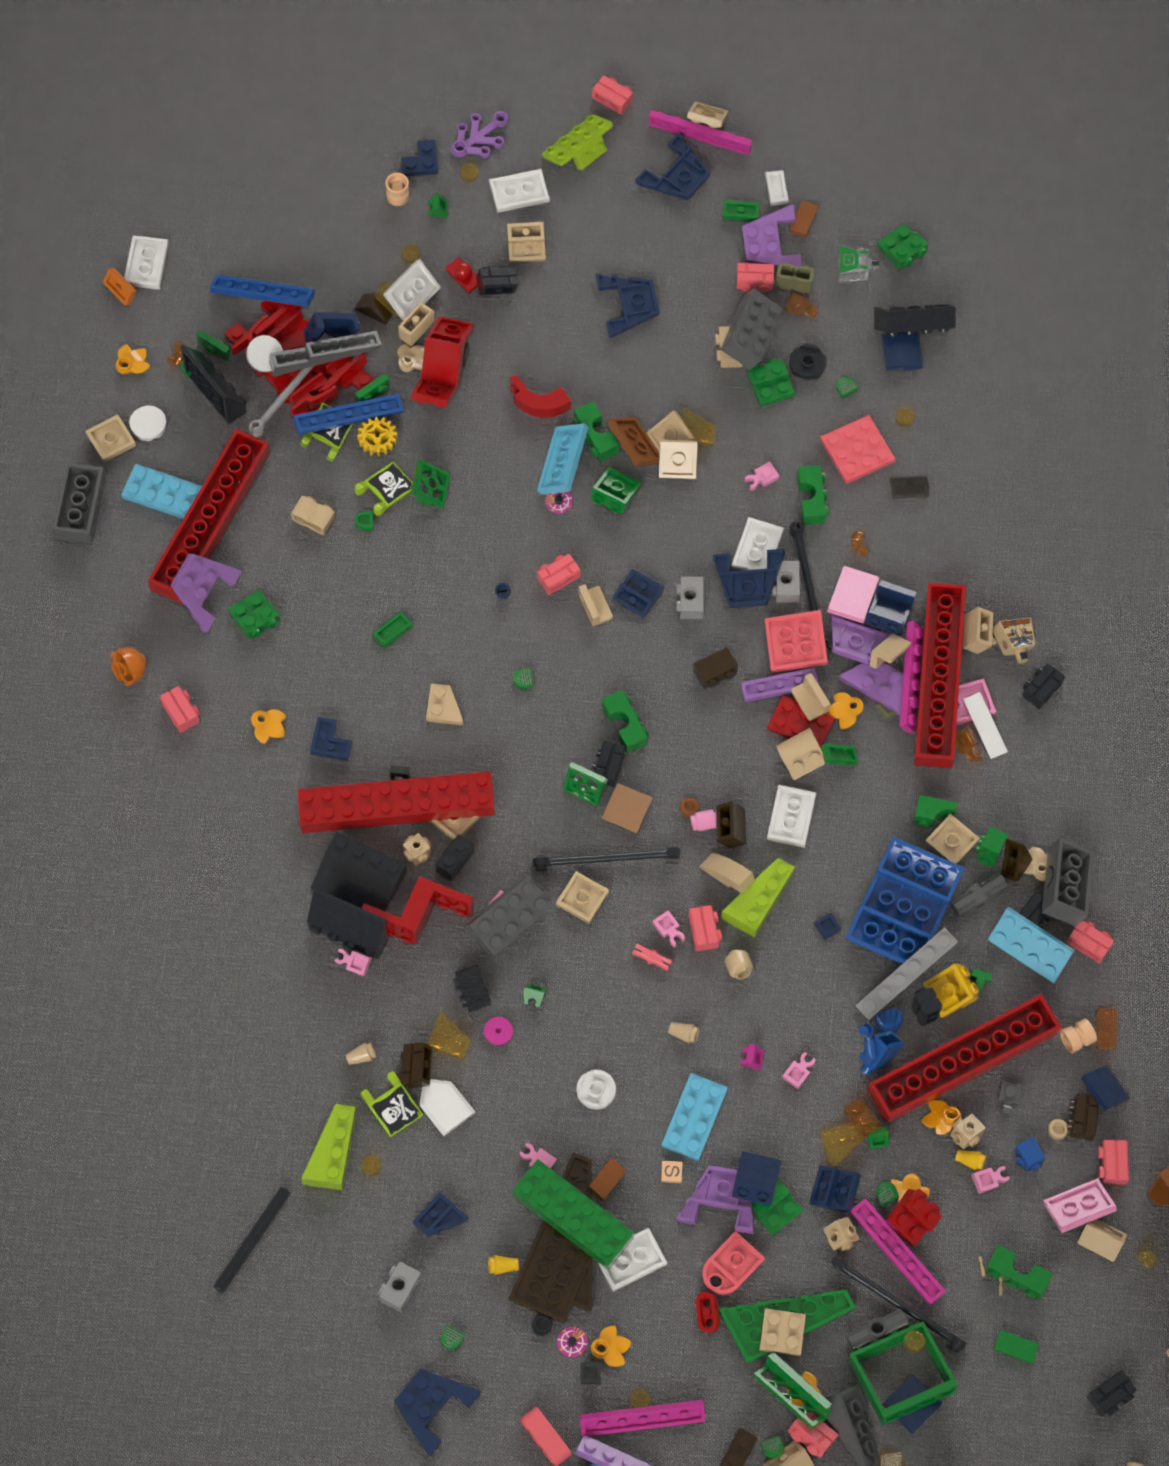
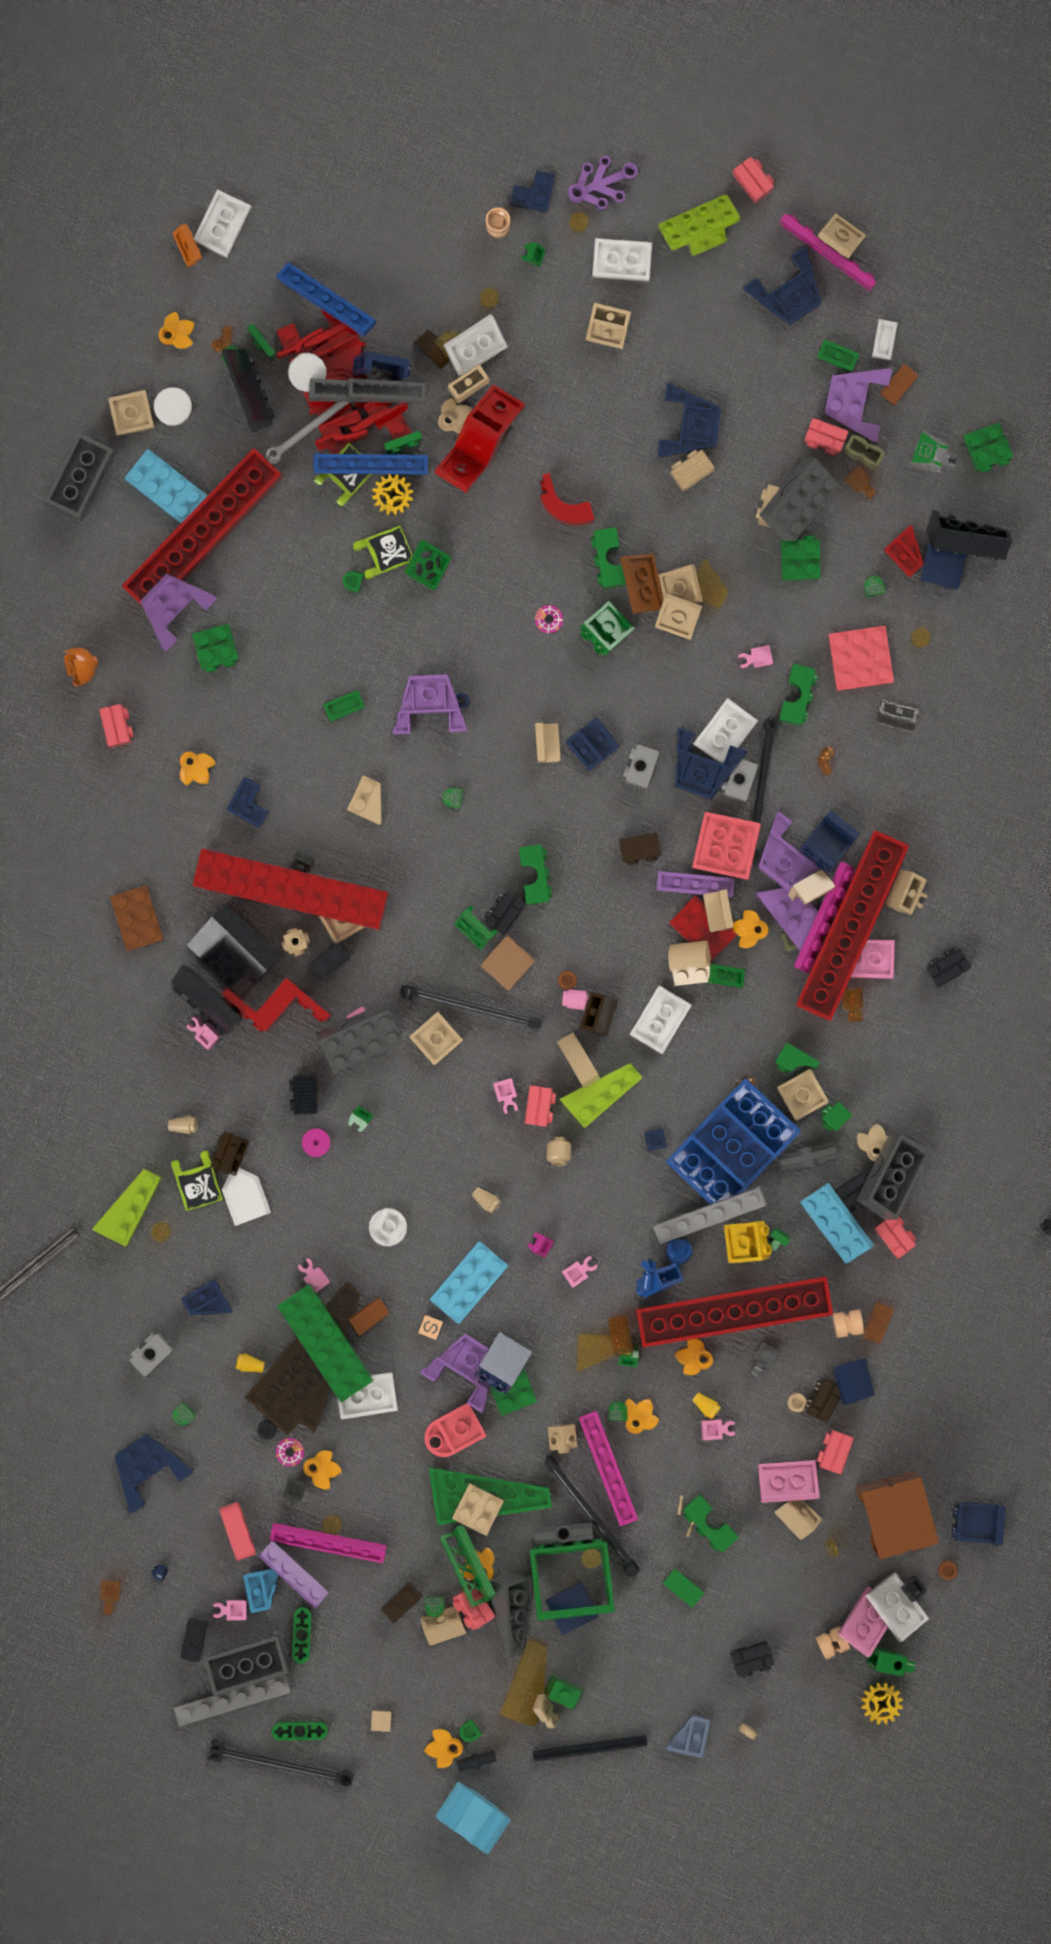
camera: 25 degrees right, 20 degrees up
tan brick [291,496,335,535] -> none
clear yellow wing [427,1012,471,1061] -> none
red tile [445,257,478,294] -> none
black brick [476,266,518,295] -> none
medium azure plate [537,423,588,495] -> none
coral brick [537,553,581,595] -> none
coral pin [632,943,673,971] -> none
red plate [695,1292,720,1334] -> none
black plate [789,344,826,380] -> none
dark blue slope [809,1166,861,1213] -> none
bright pink tile [827,566,880,623] -> none
red plate [885,1189,942,1247] -> none
black brick [911,987,942,1026] -> none
tan brick [950,1114,986,1150] -> none
white sticker [963,692,1008,759] -> none
tan torso [992,618,1035,664] -> none
dark brown slope [1001,839,1033,882] -> none
blue brick [1014,1137,1046,1171] -> none
none -> dark orange plate [110,885,164,952]
none -> medium lavender wing [393,674,468,735]
none -> tan brick [670,450,715,492]
none -> red wing [883,525,924,578]

